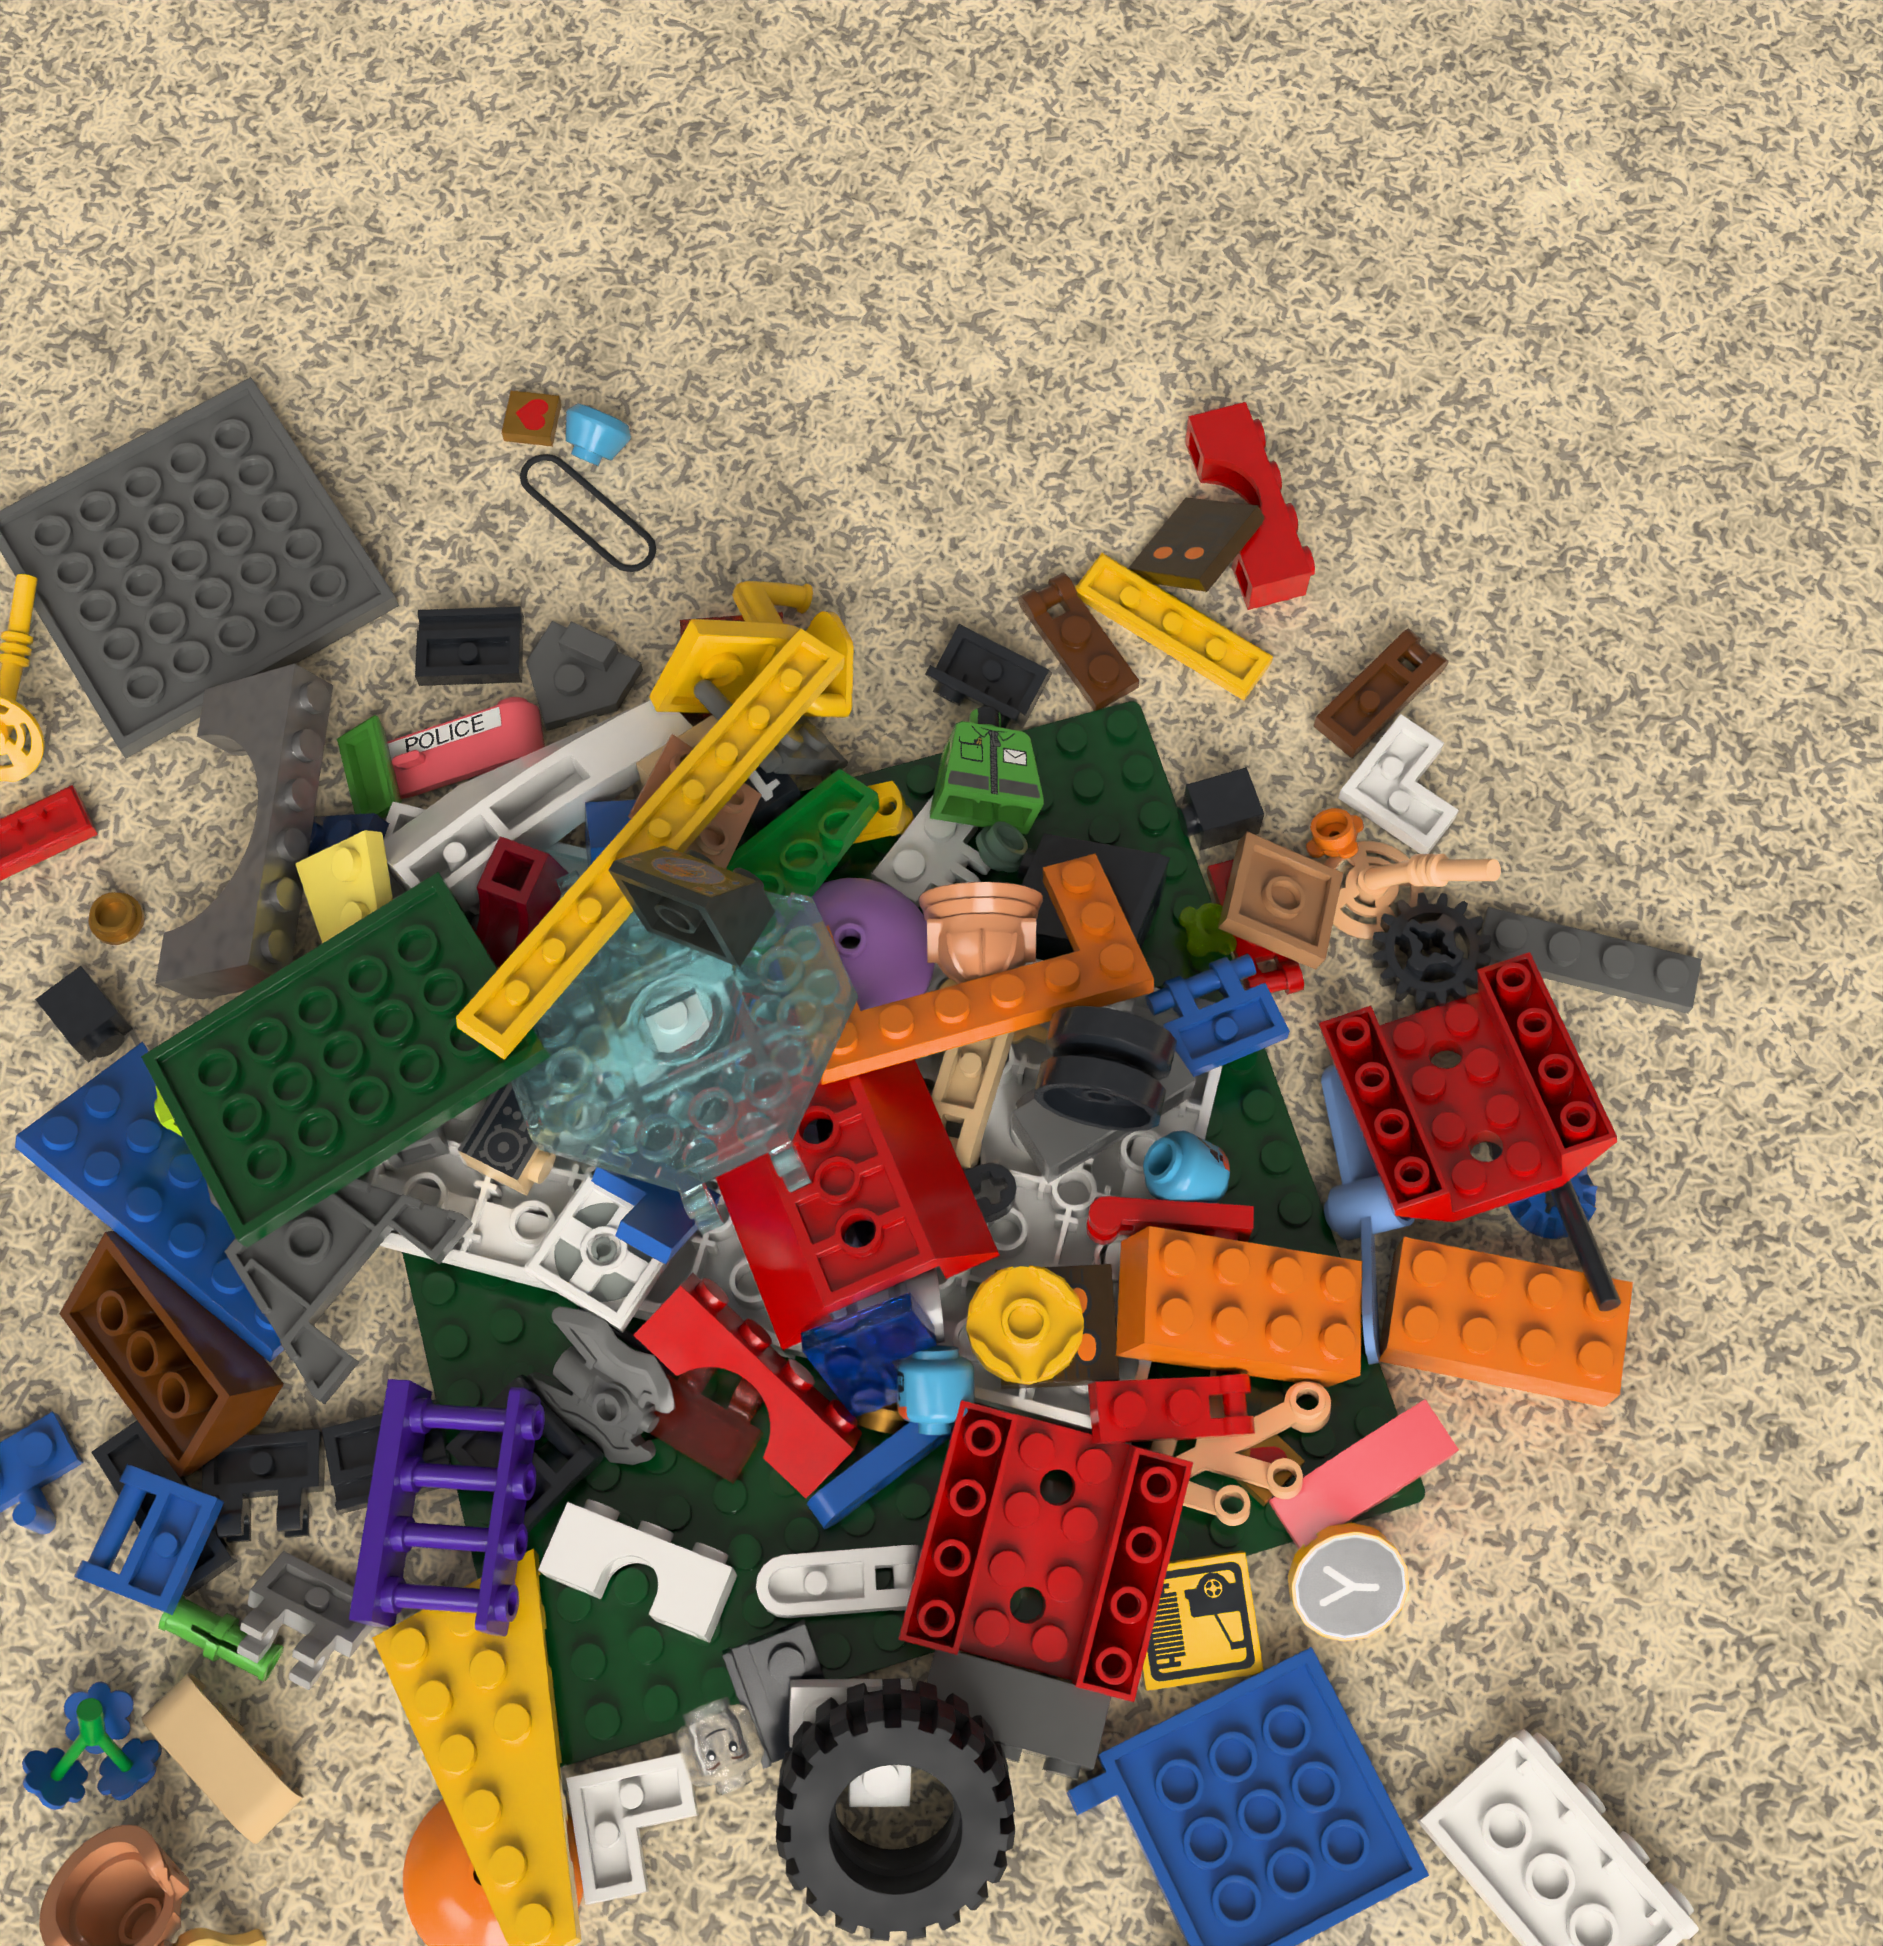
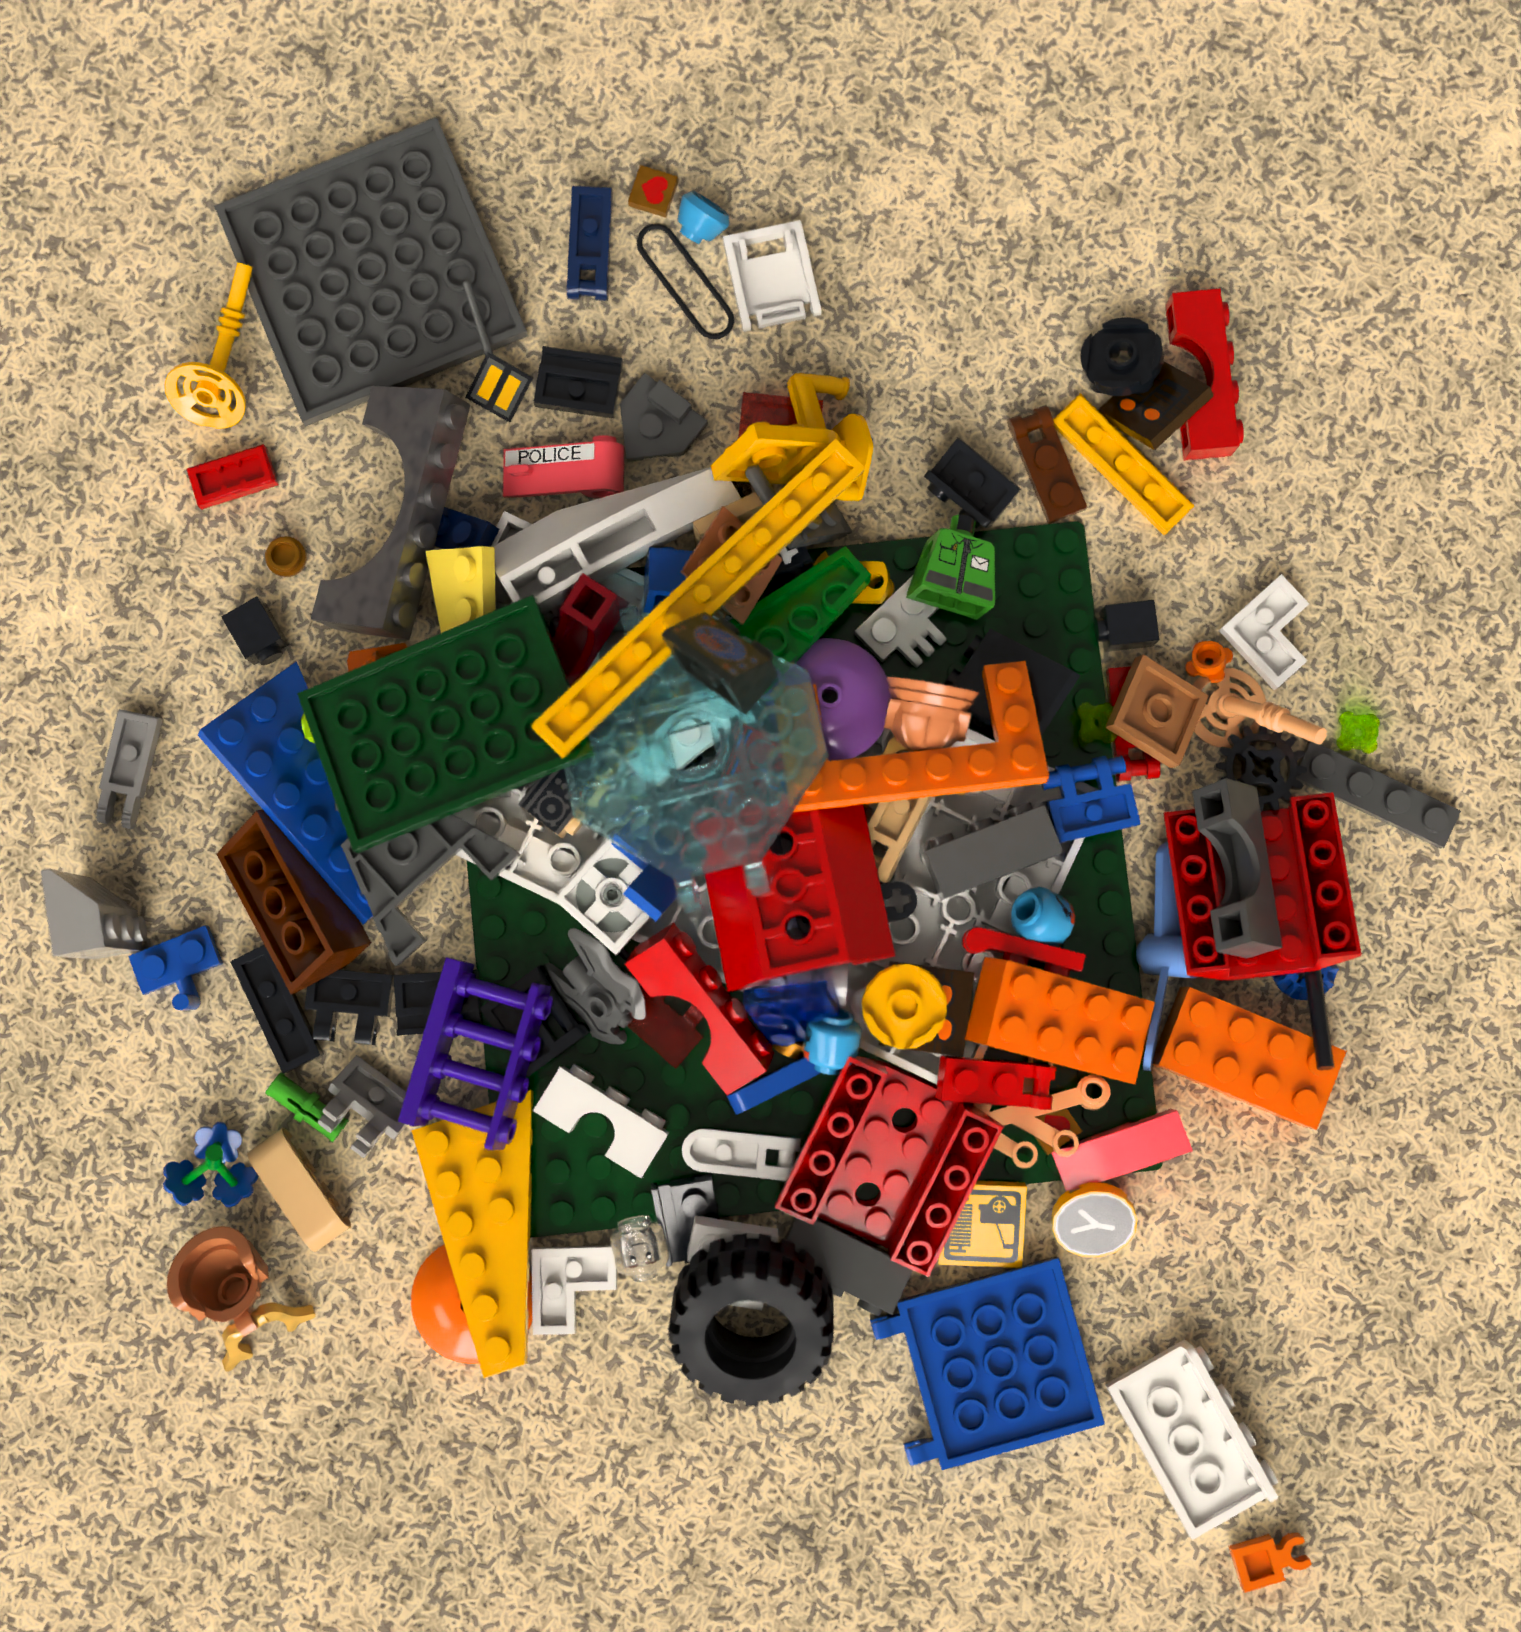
camera: 10 degrees right, 15 degrees up
blue plate [74,1464,224,1615] -> none
bright green tile [337,715,402,819] -> none
sand green plate [976,821,1028,872] -> none
black wheel [1034,1006,1177,1132] -> none
reddish brown plate [1313,628,1449,759] -> none
none -> piece [463,279,534,423]
none -> dark blue plate [567,186,613,301]
none -> white container [723,220,821,332]
none -> black plate [1080,317,1164,396]
none -> dark grey arch [1192,778,1283,958]
none -> clear neon green plate [1336,711,1380,754]

